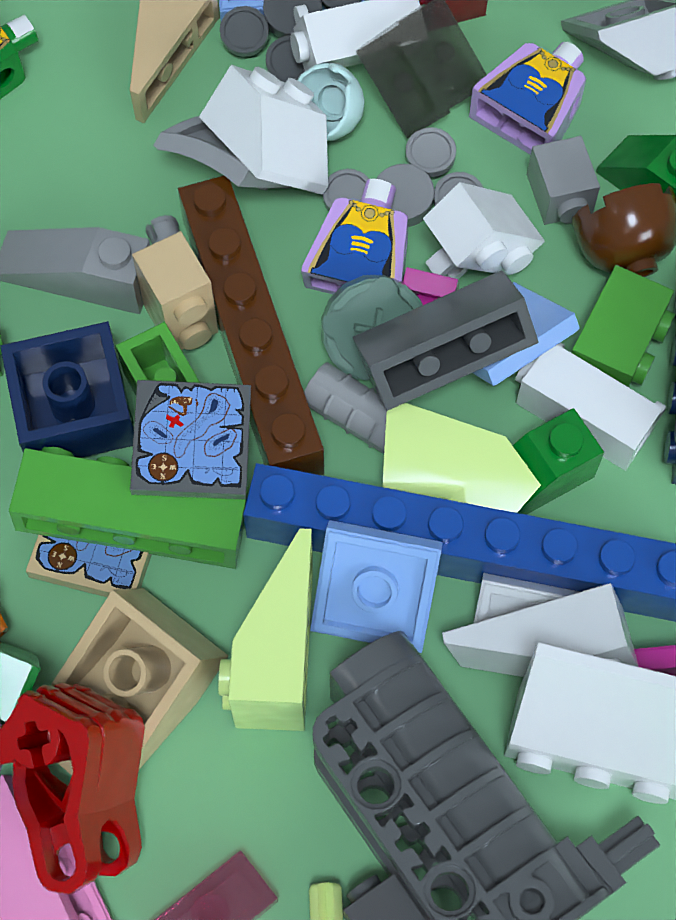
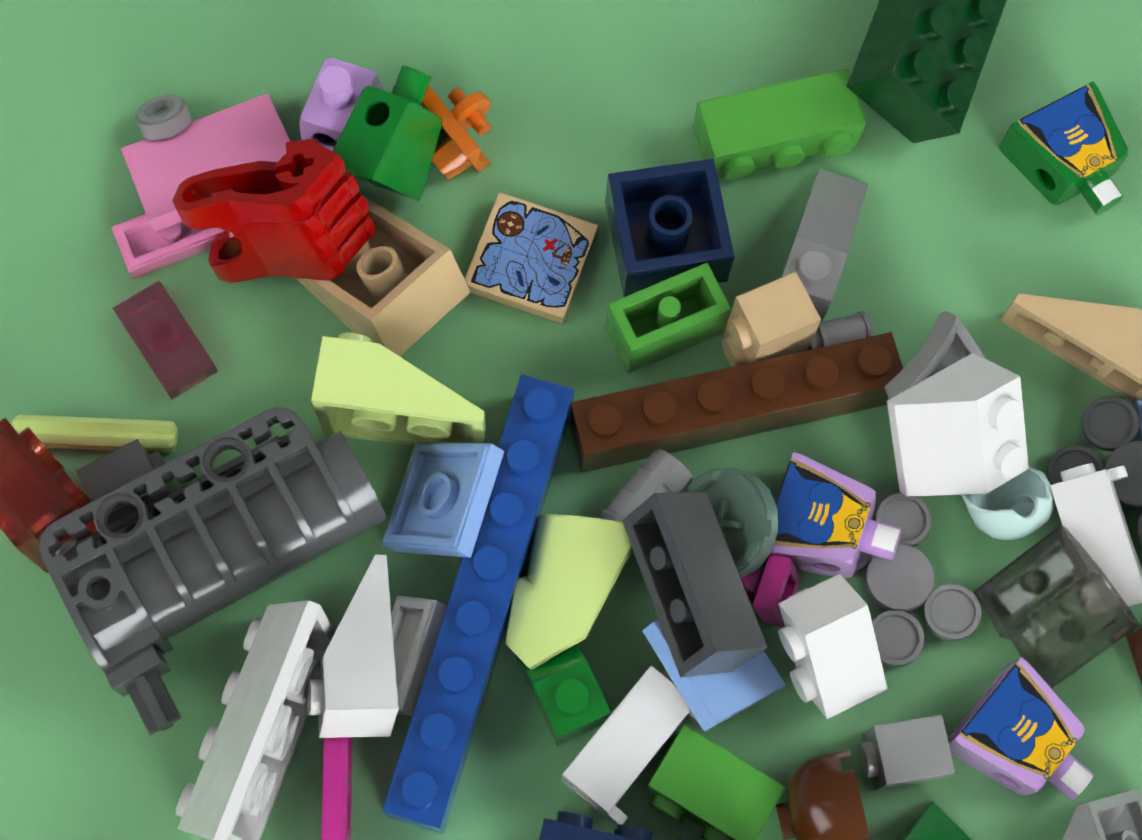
camera: 90 degrees right, 5 degrees up
bright green brick [9,447,248,569] -> none
tile [130,380,251,500] -> none

